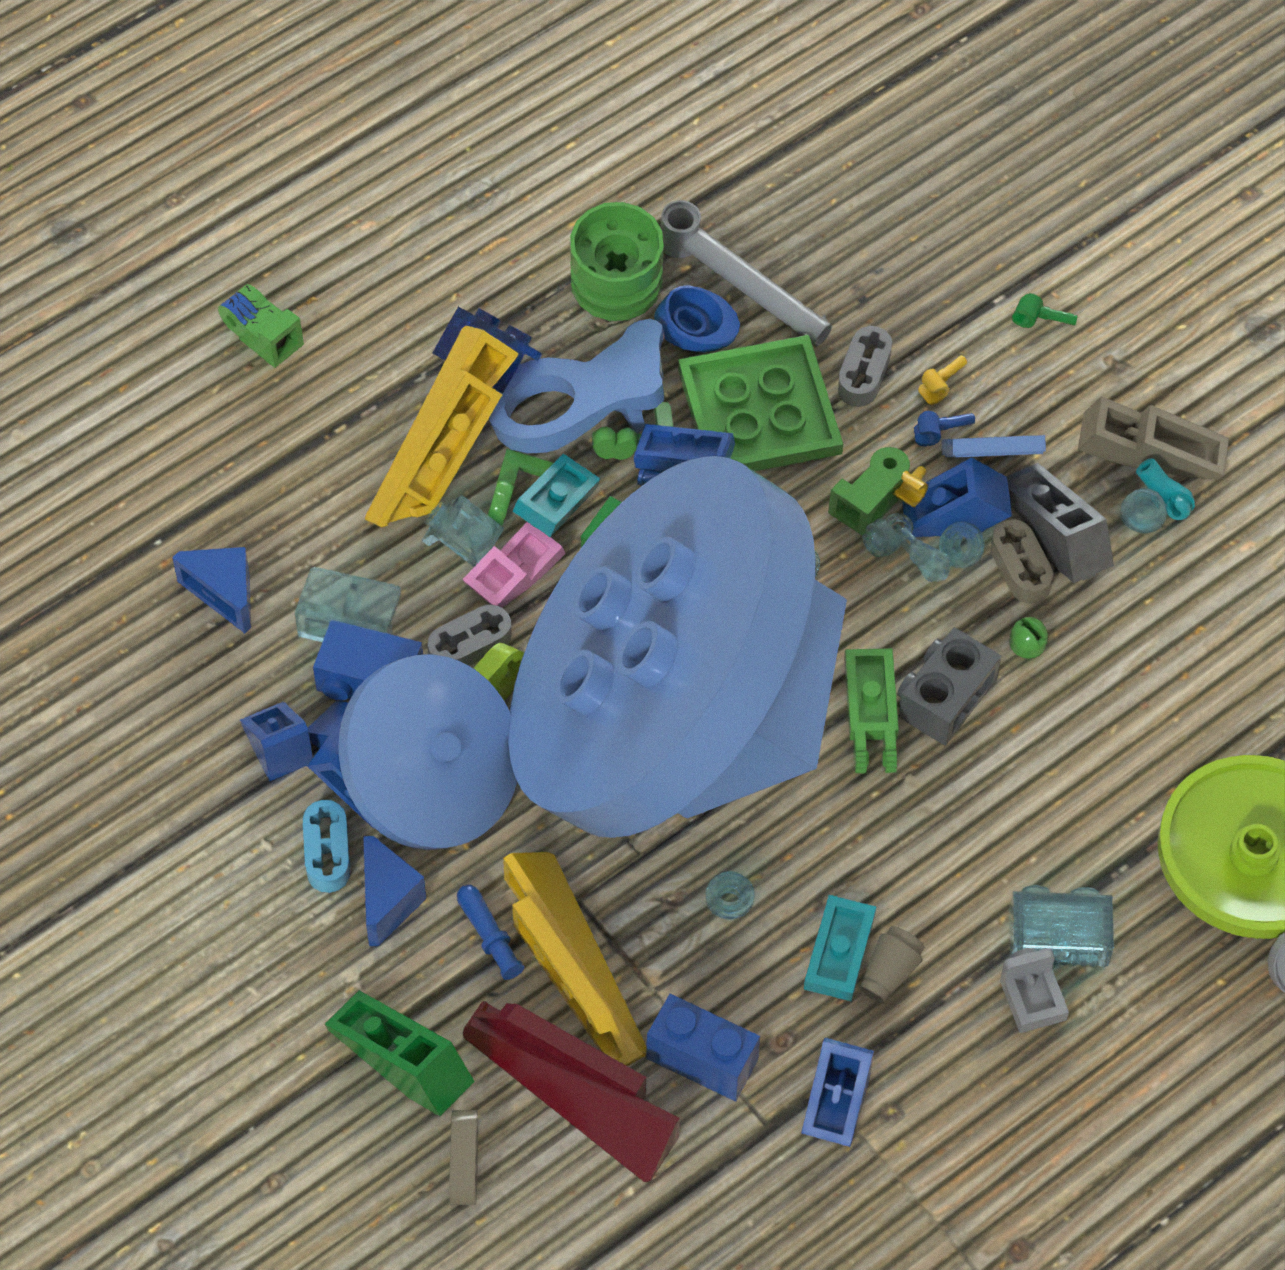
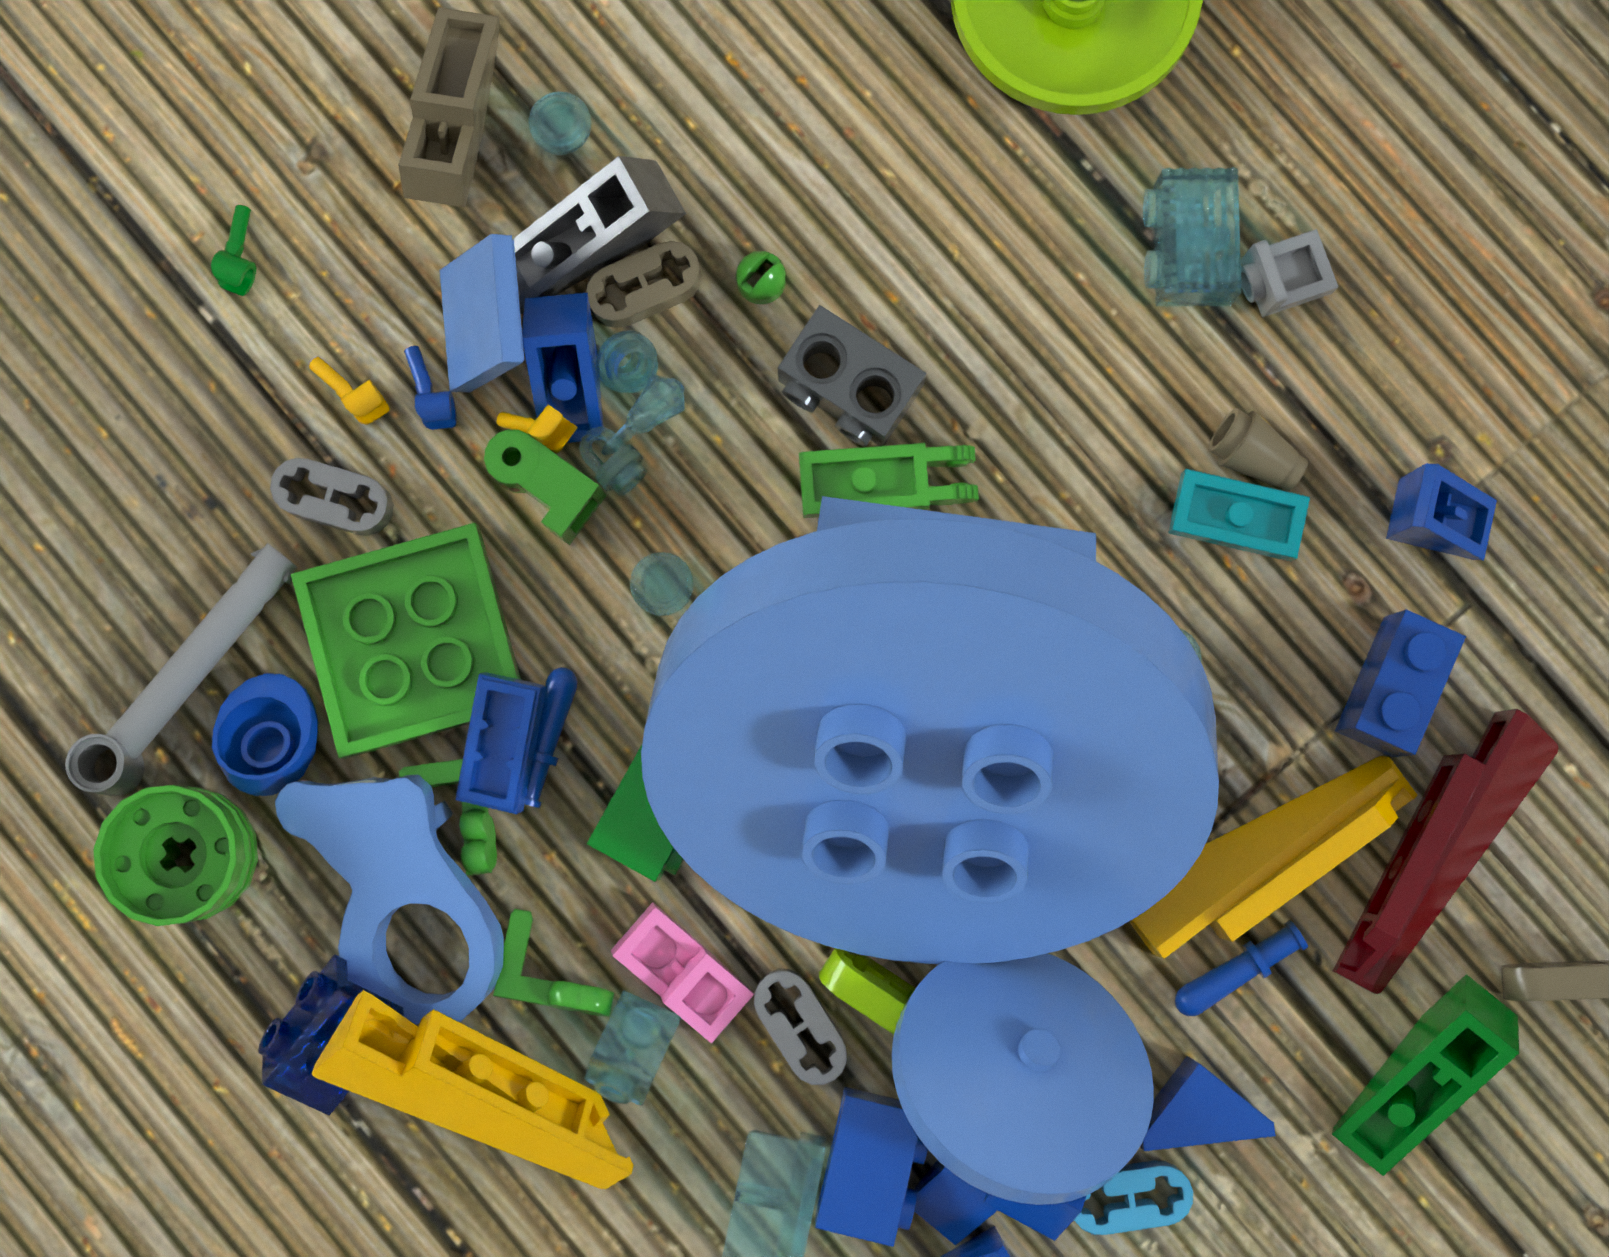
camera: 90 degrees left, 25 degrees up
teal plate [512,453,600,537] -> none
teal arm [1136,458,1195,520] -> none

